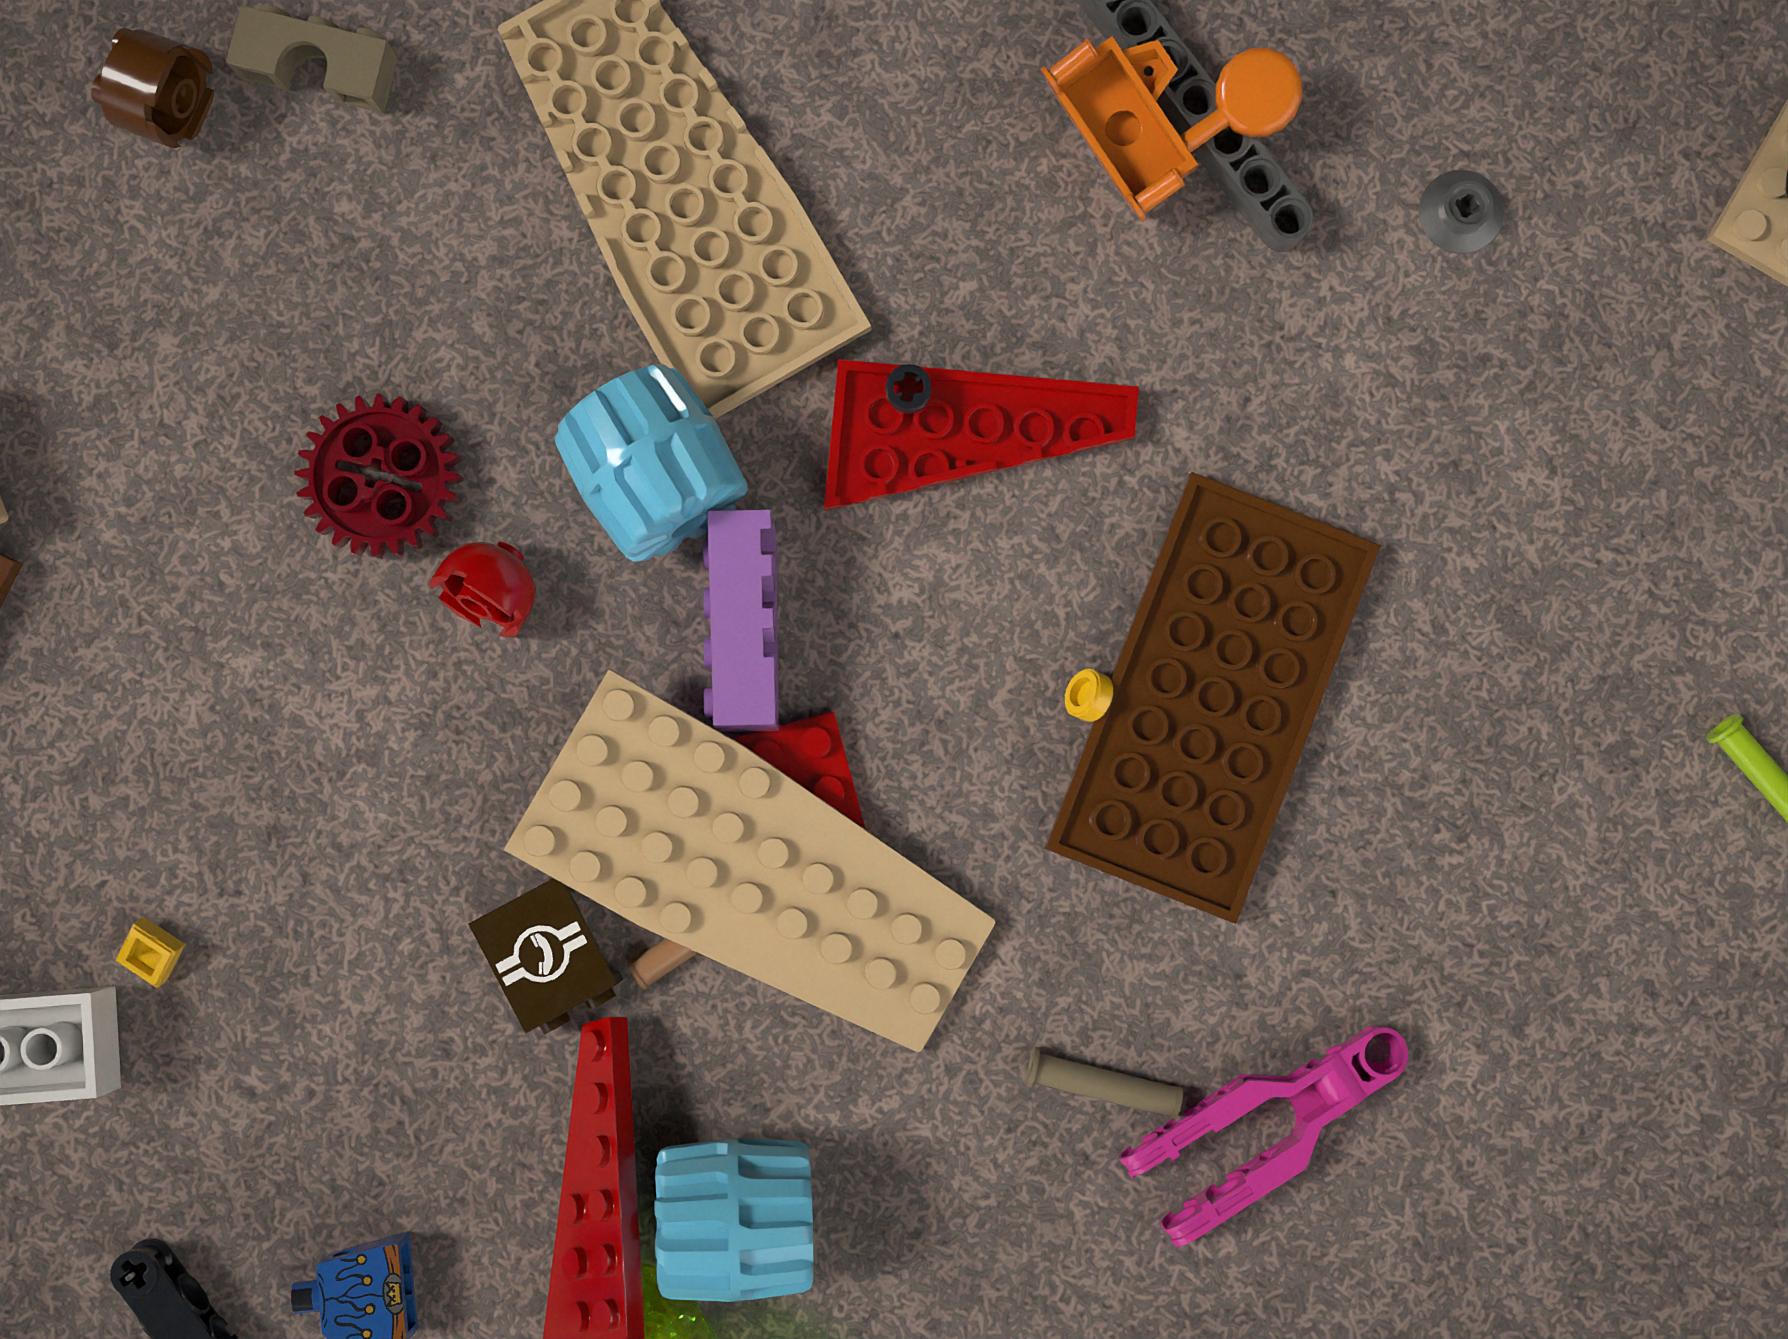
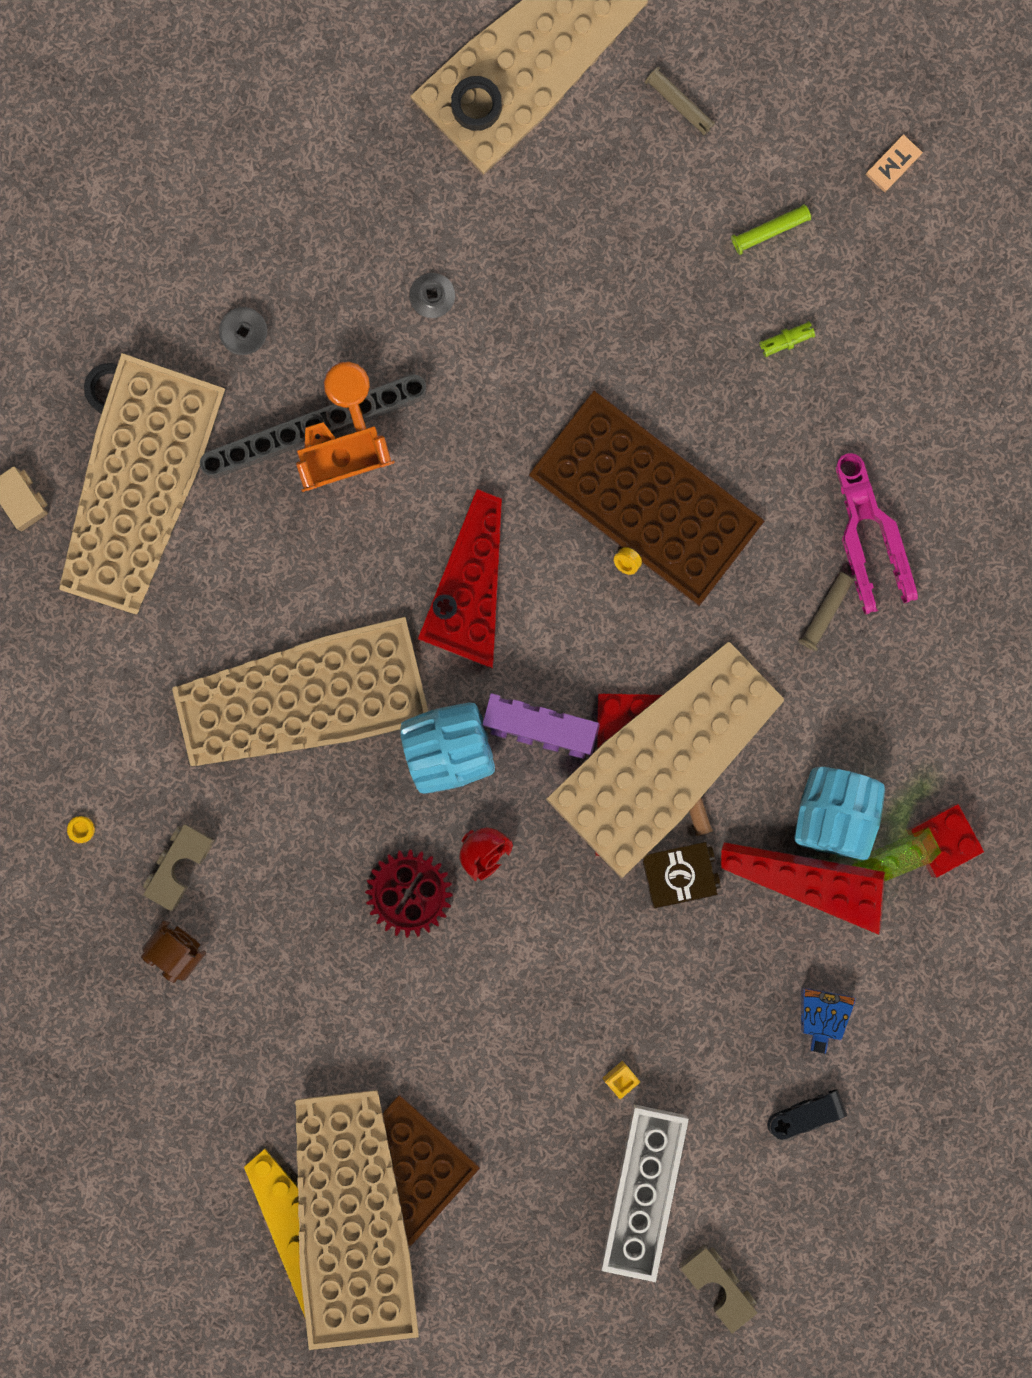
camera: 80 degrees left, 0 degrees up
none -> lime pin [759,321,815,357]

